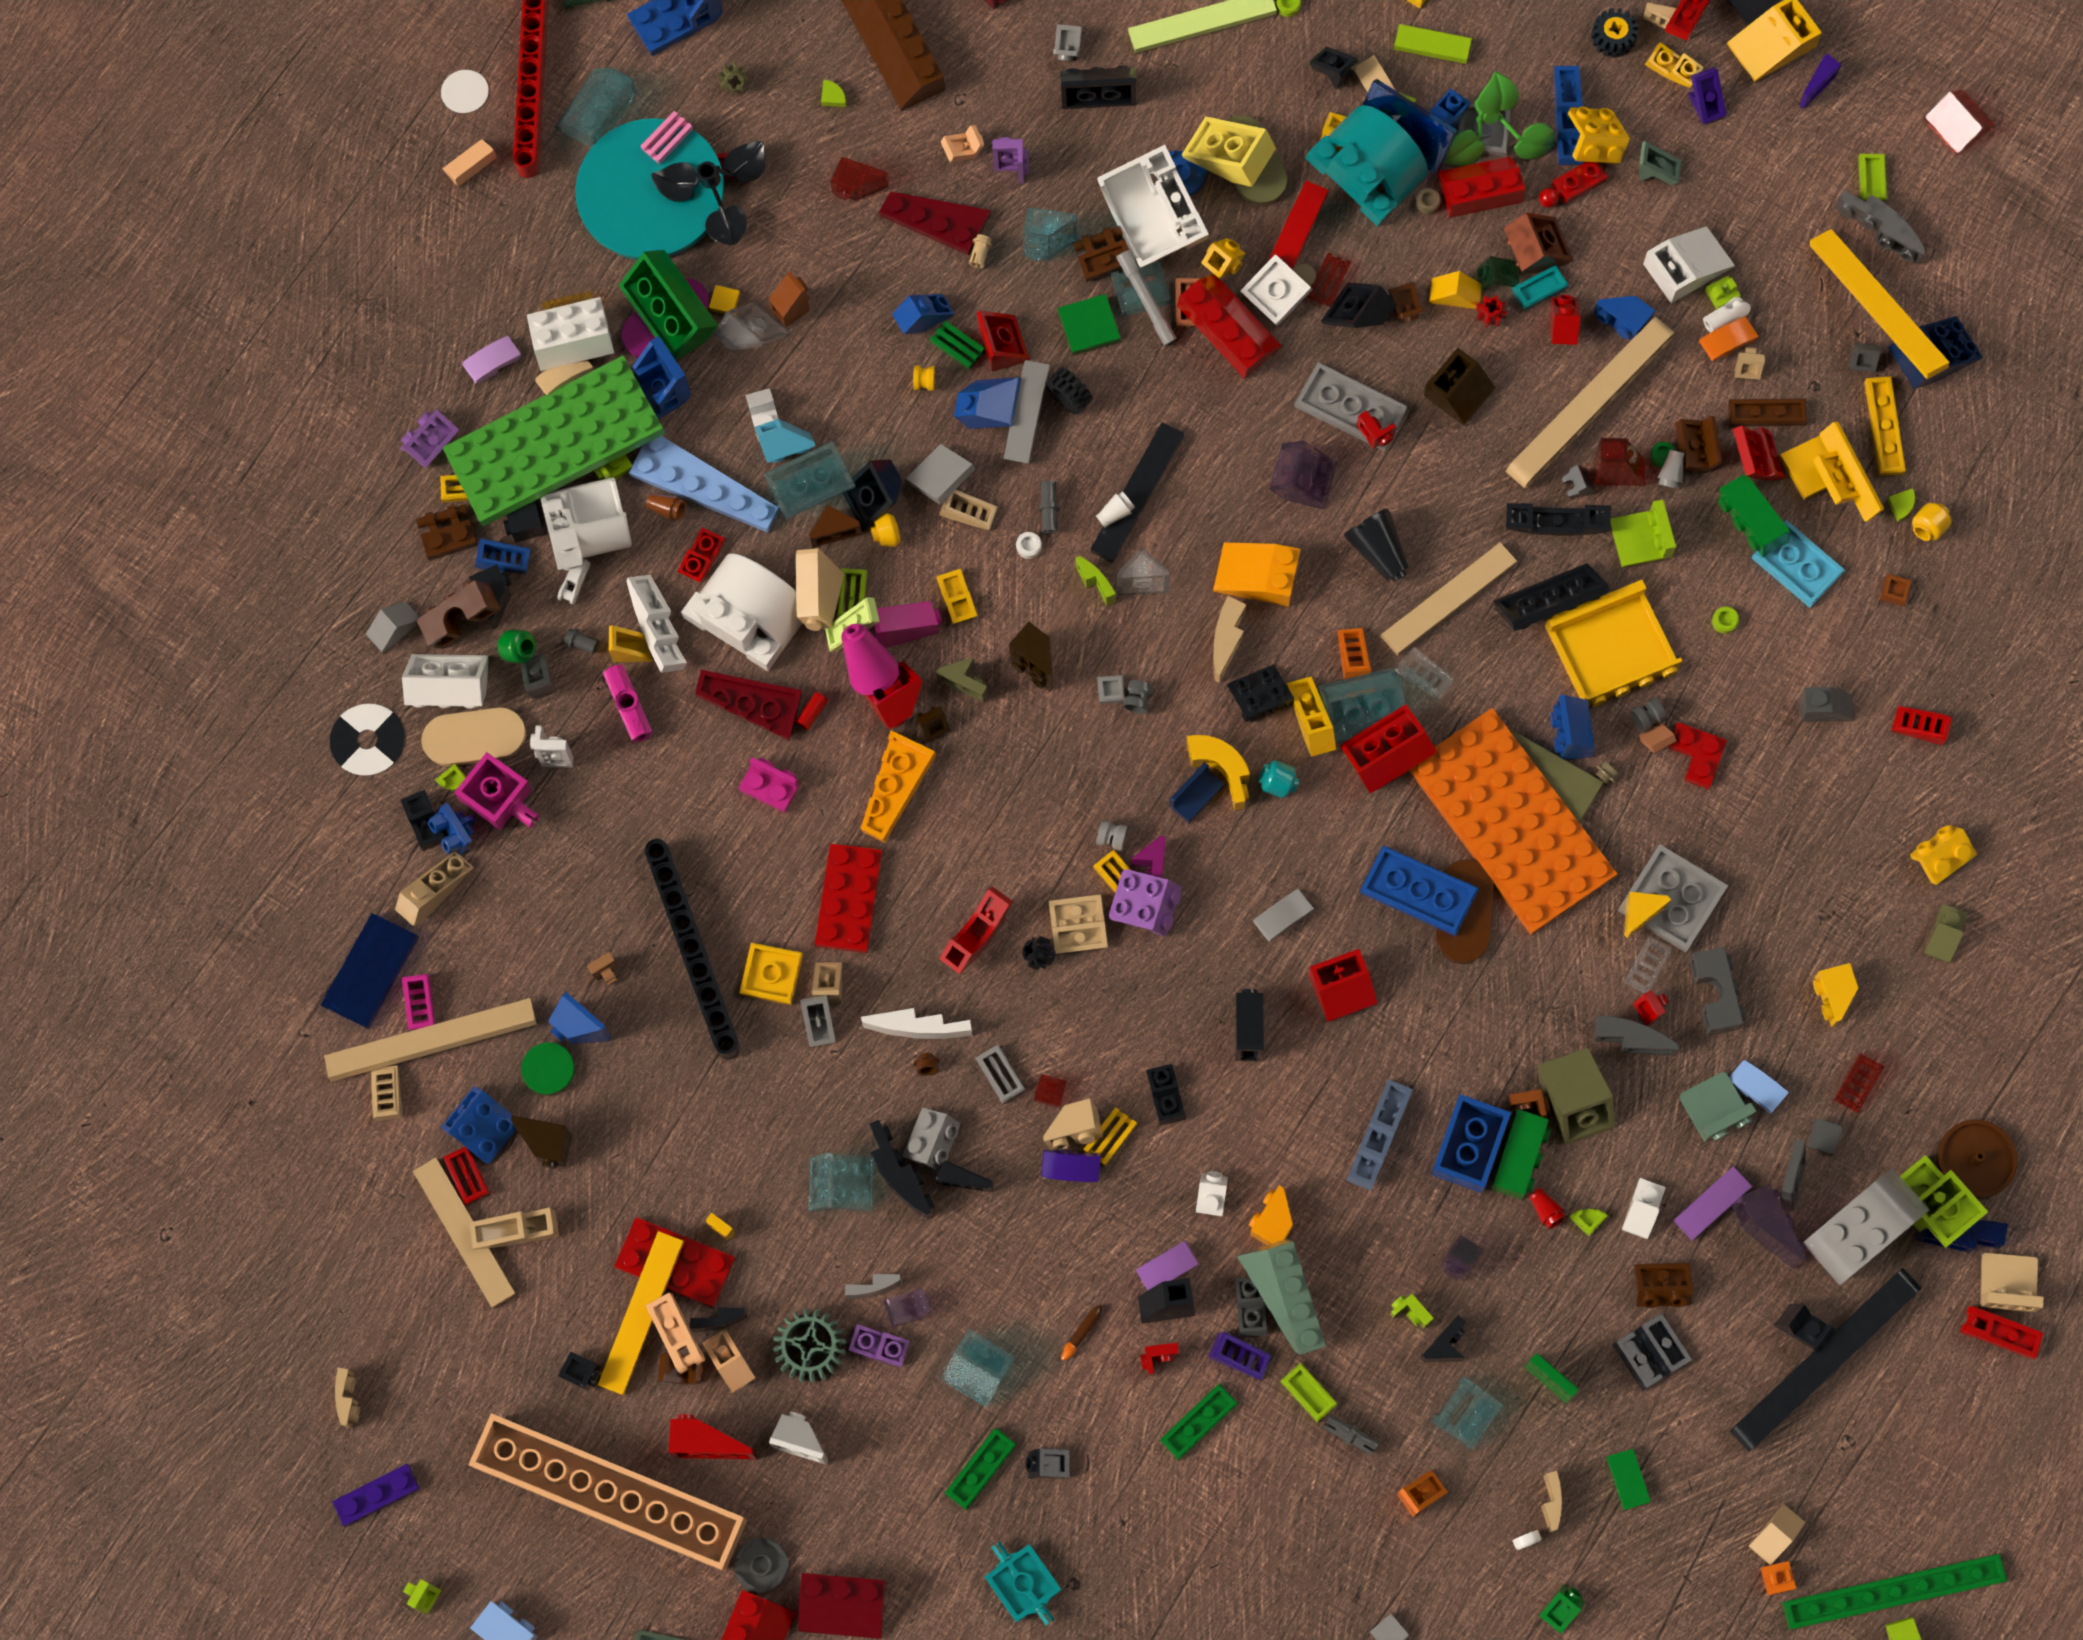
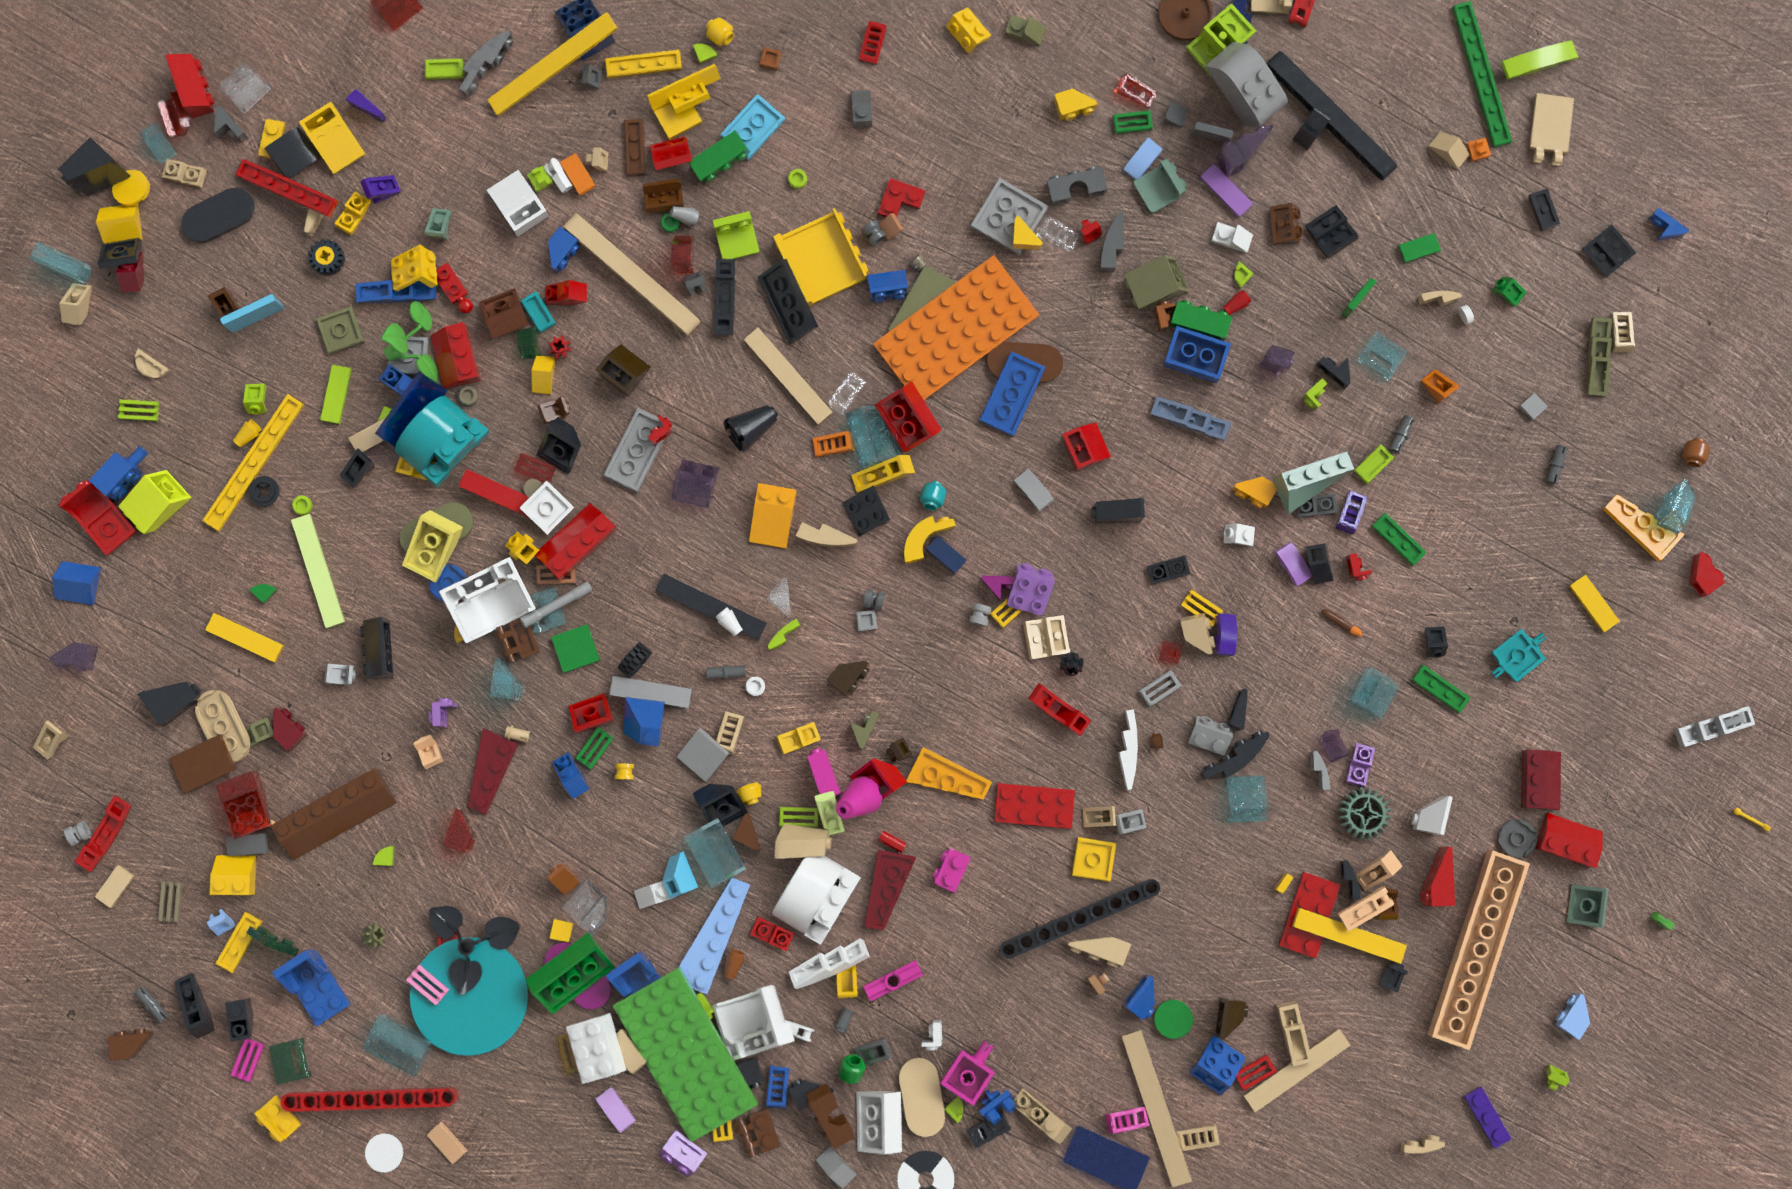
camera: 100 degrees left, 10 degrees up
none -> olive tile [316,306,365,355]
none -> tan slope [1067,936,1131,968]
none -> green tile [1113,110,1153,134]

